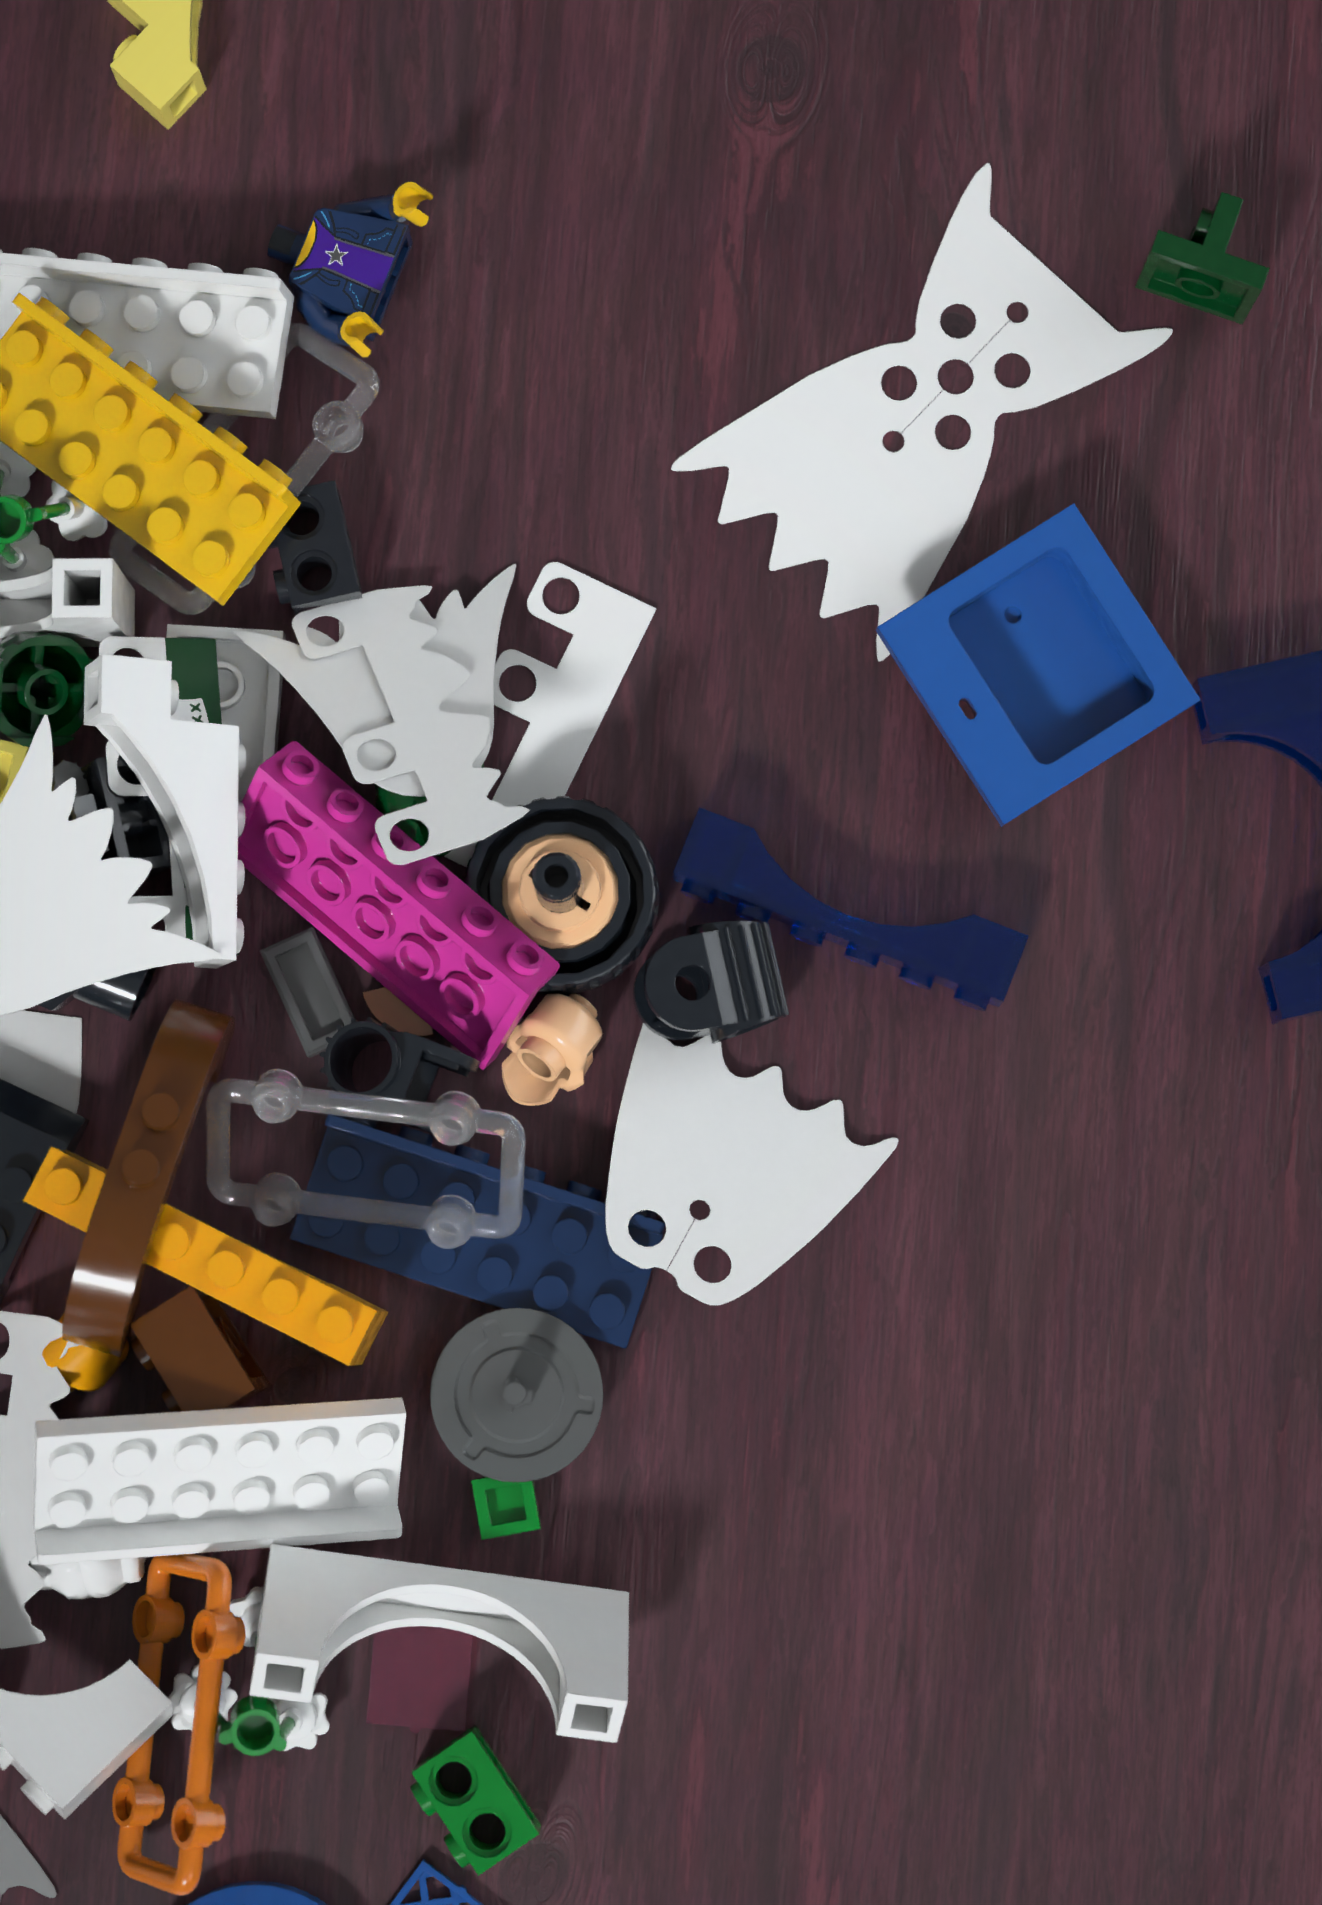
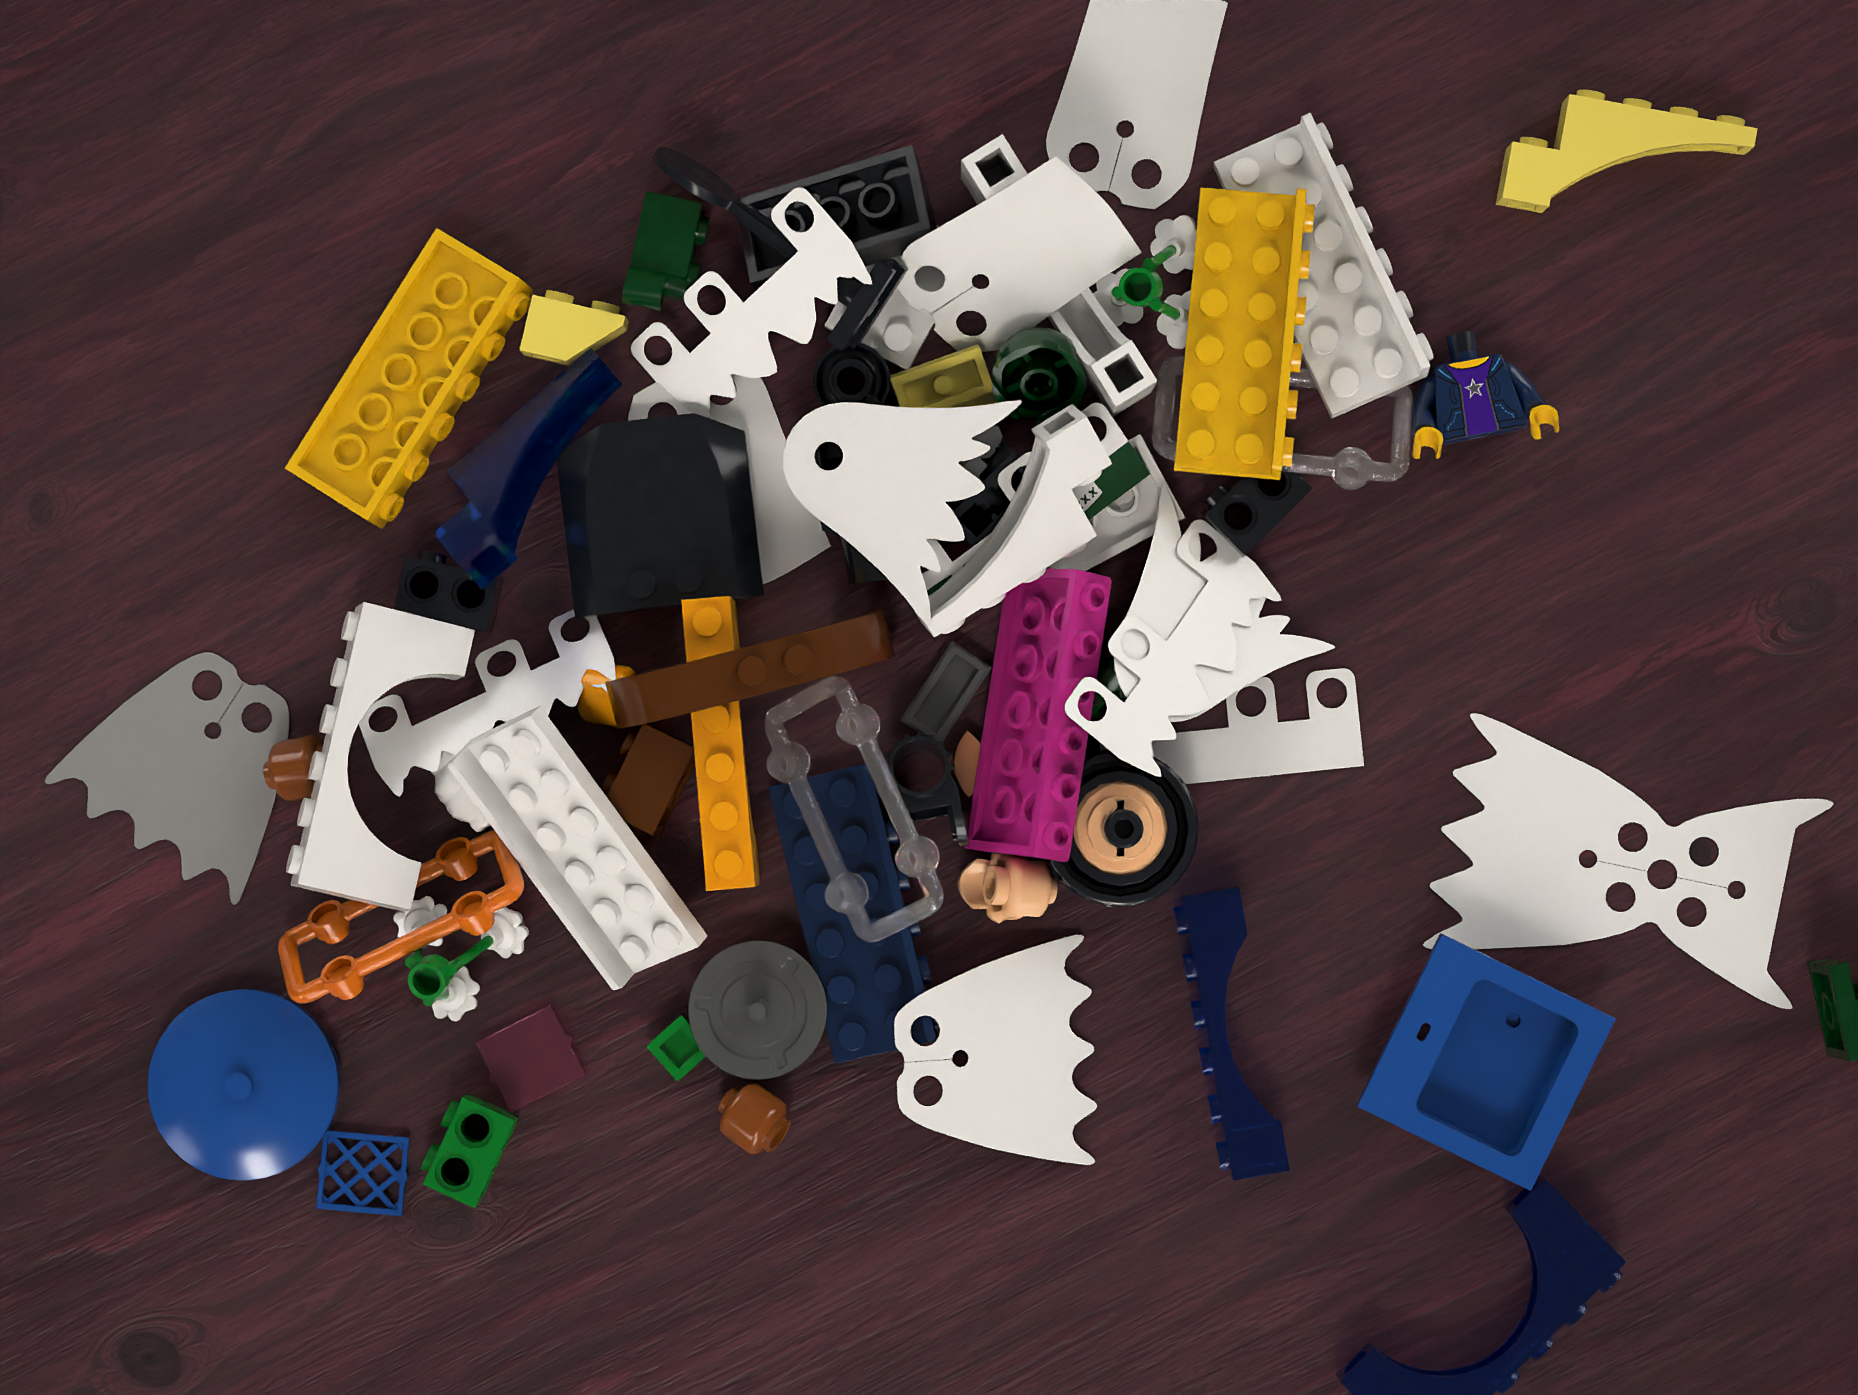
camera: 65 degrees right, 5 degrees up
white arch [249,1544,629,1743] -> none
black piece [633,921,789,1044] -> none
none -> dark orange head [718,1083,791,1154]

